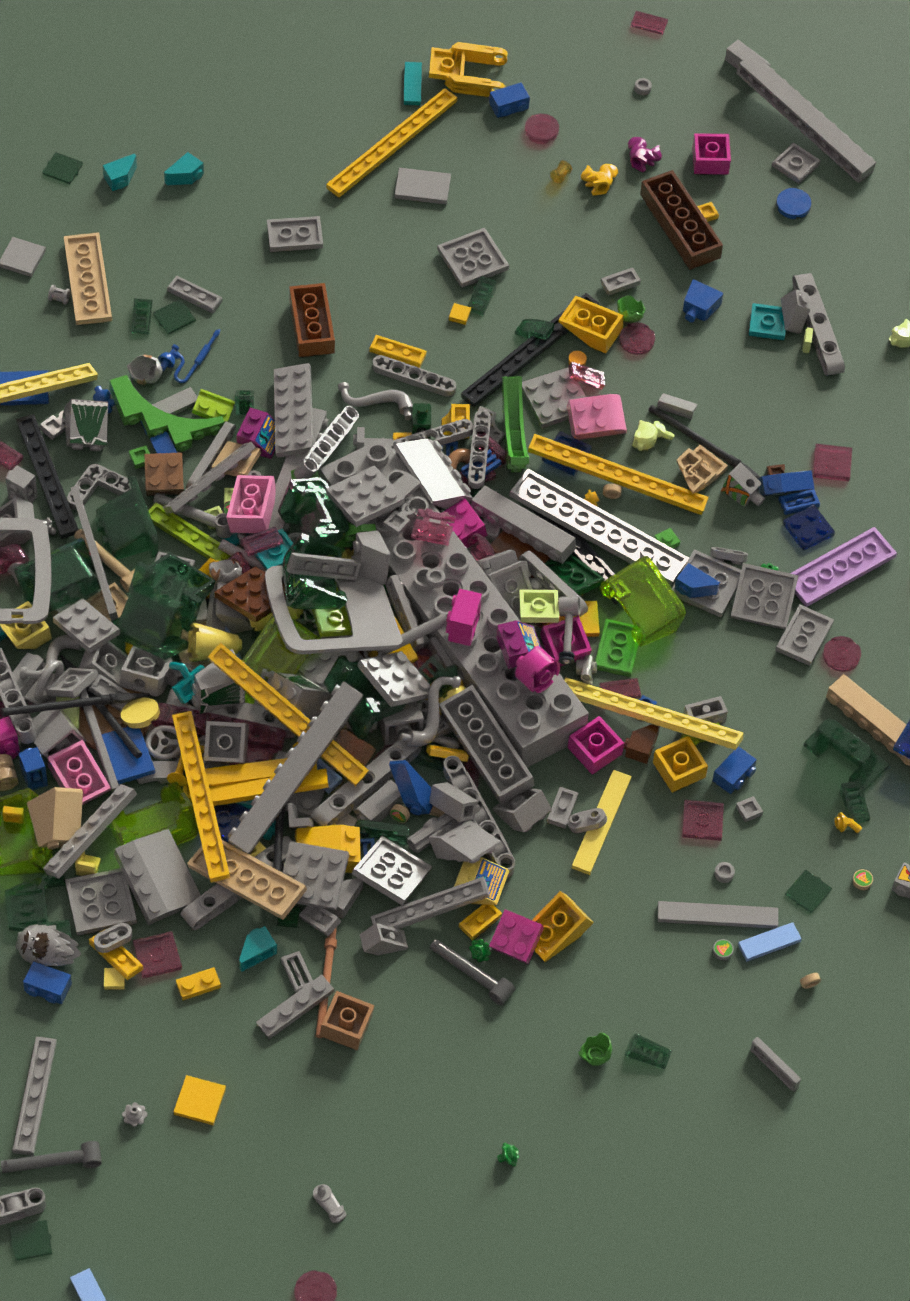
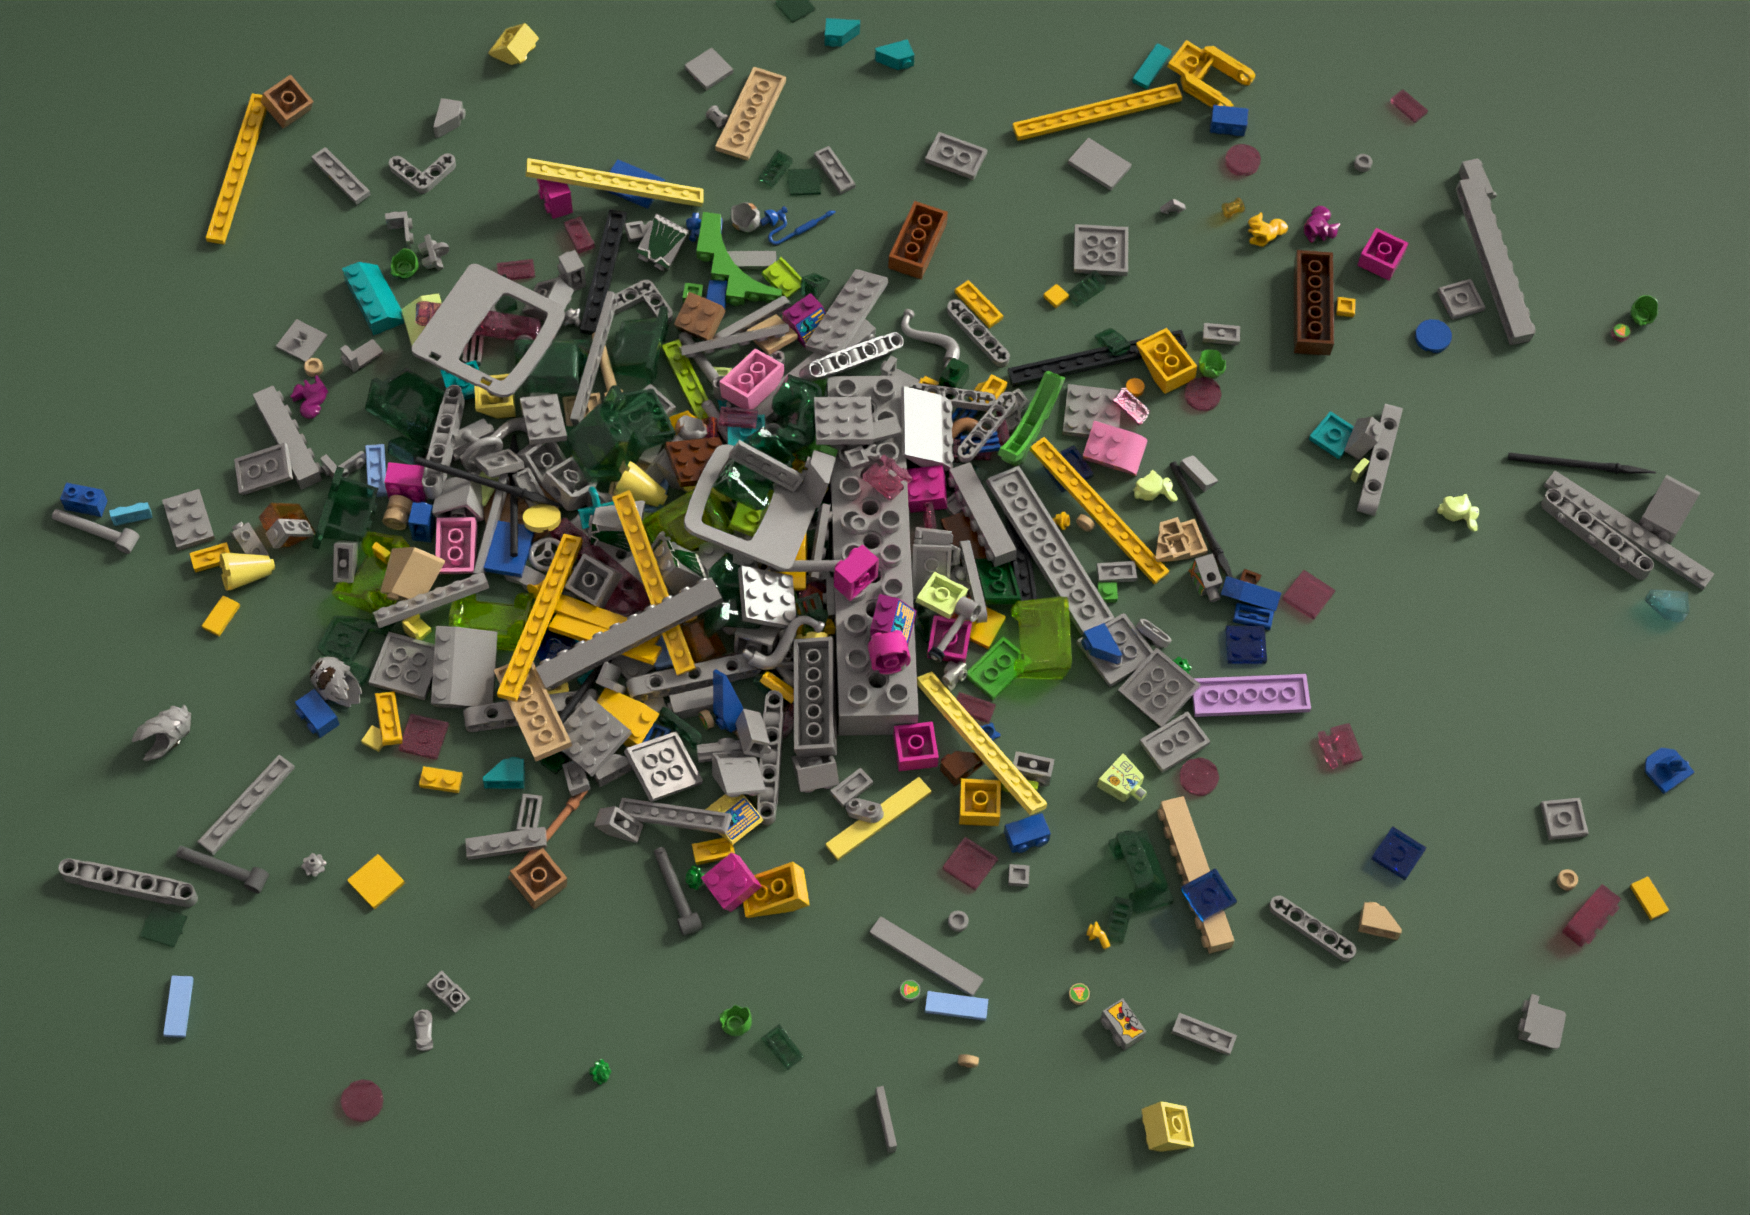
camera: 30 degrees right, 5 degrees up
light grey plate [94,923,132,953] -> none
blue torso [683,279,723,322] -> none
clear green piece [785,869,832,913] -> none
none -> light grey slope [426,971,471,1013]
none -> light grey plate [1096,561,1137,582]
none -> yellowish green torso [1097,754,1147,802]
none -> light grey tile [1160,199,1186,214]

